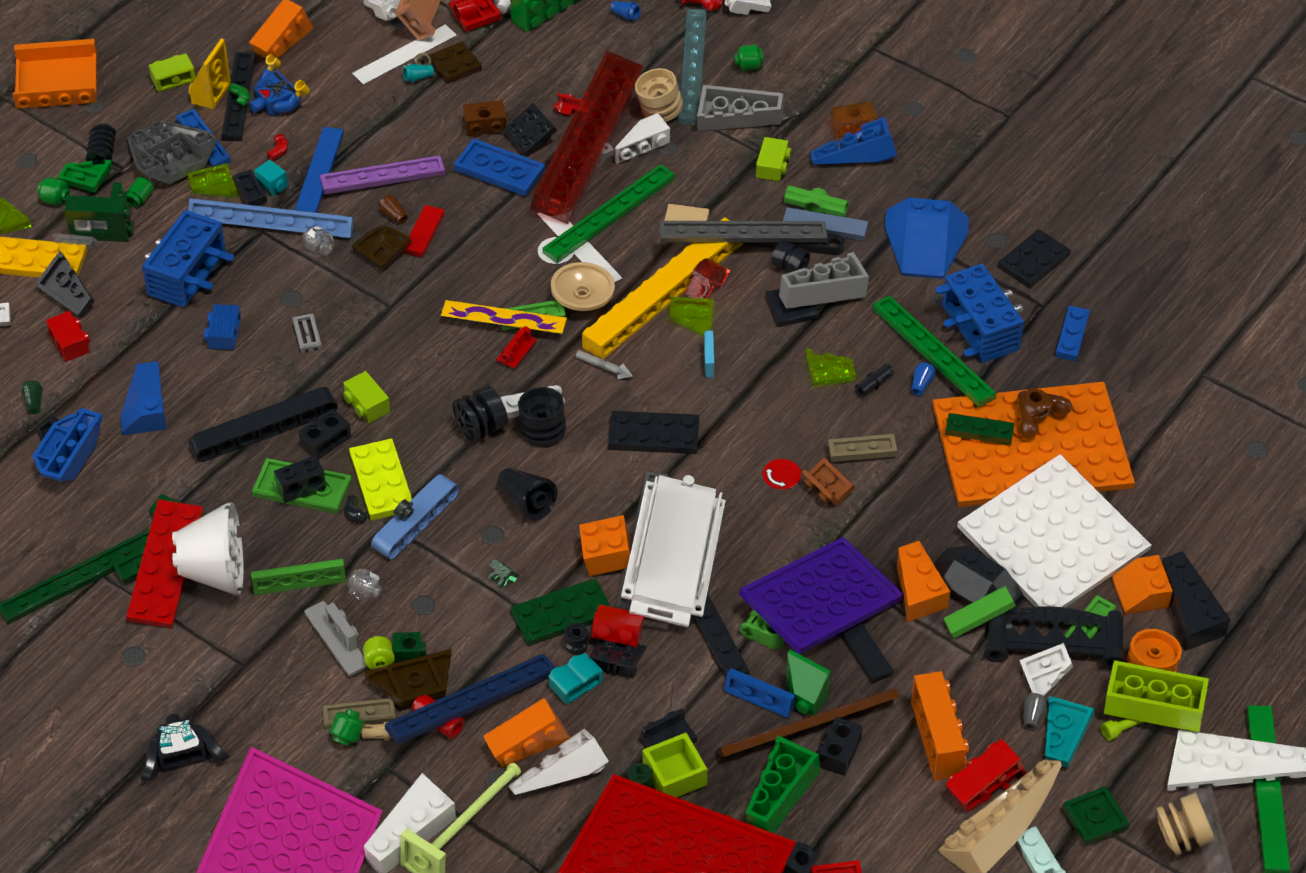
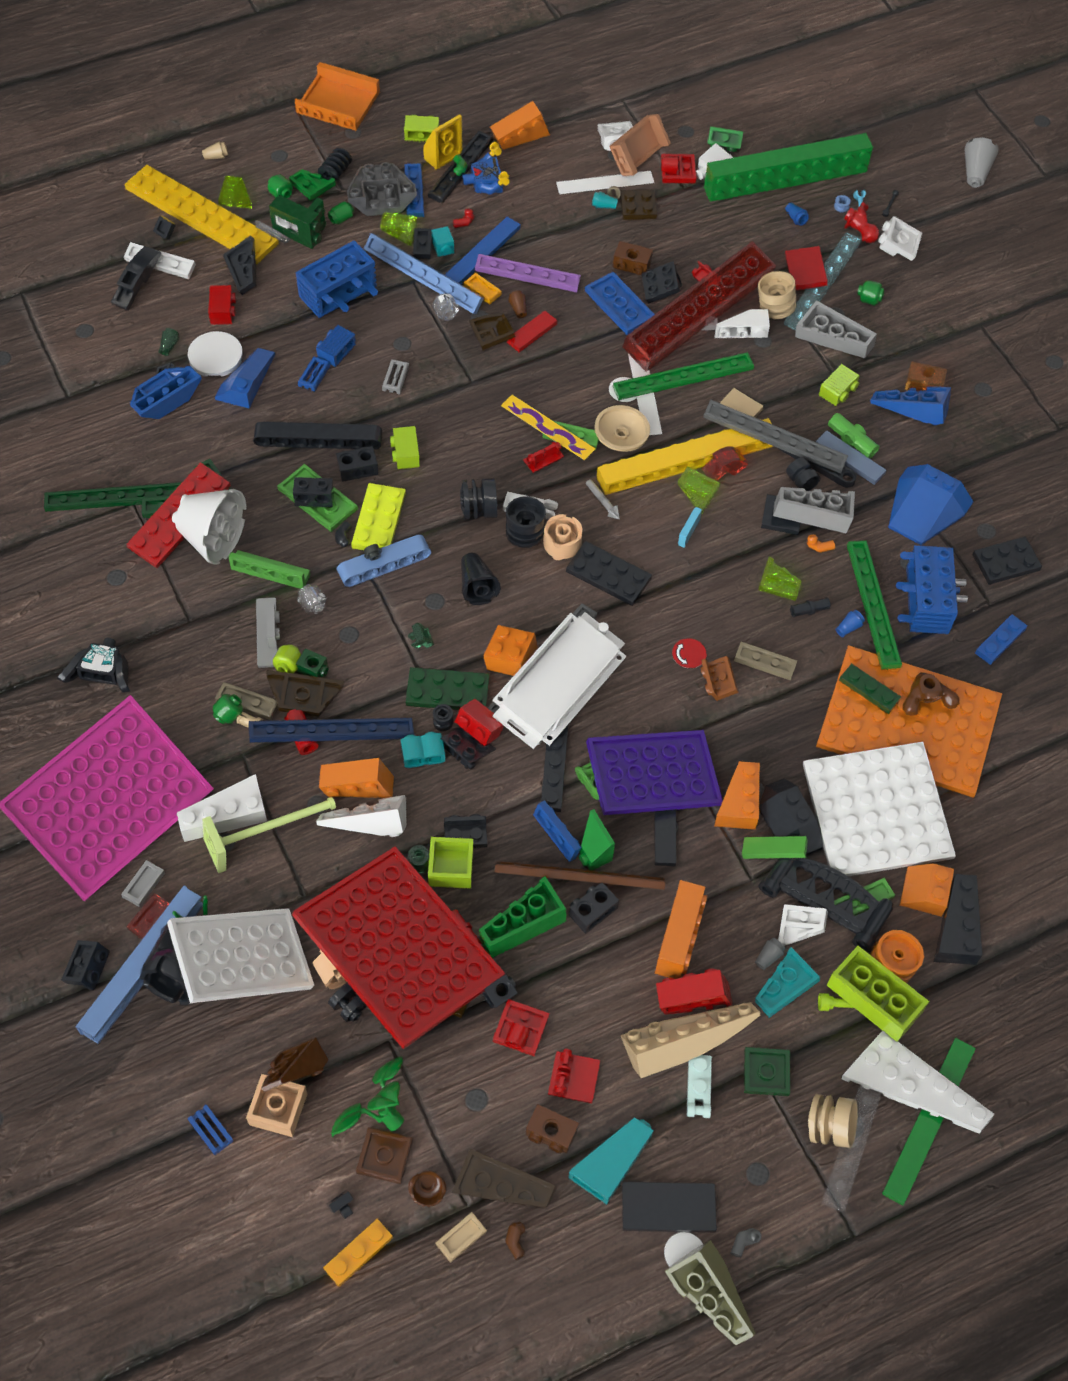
camera: 25 degrees right, 10 degrees up
none -> white tile [188,331,243,377]
none -> blue tile [298,356,330,392]
none -> light orange plate [464,273,502,304]
none -> light nougat brick [543,514,583,560]
none -> red tile [785,246,827,290]
none -> orange arm [807,535,835,552]

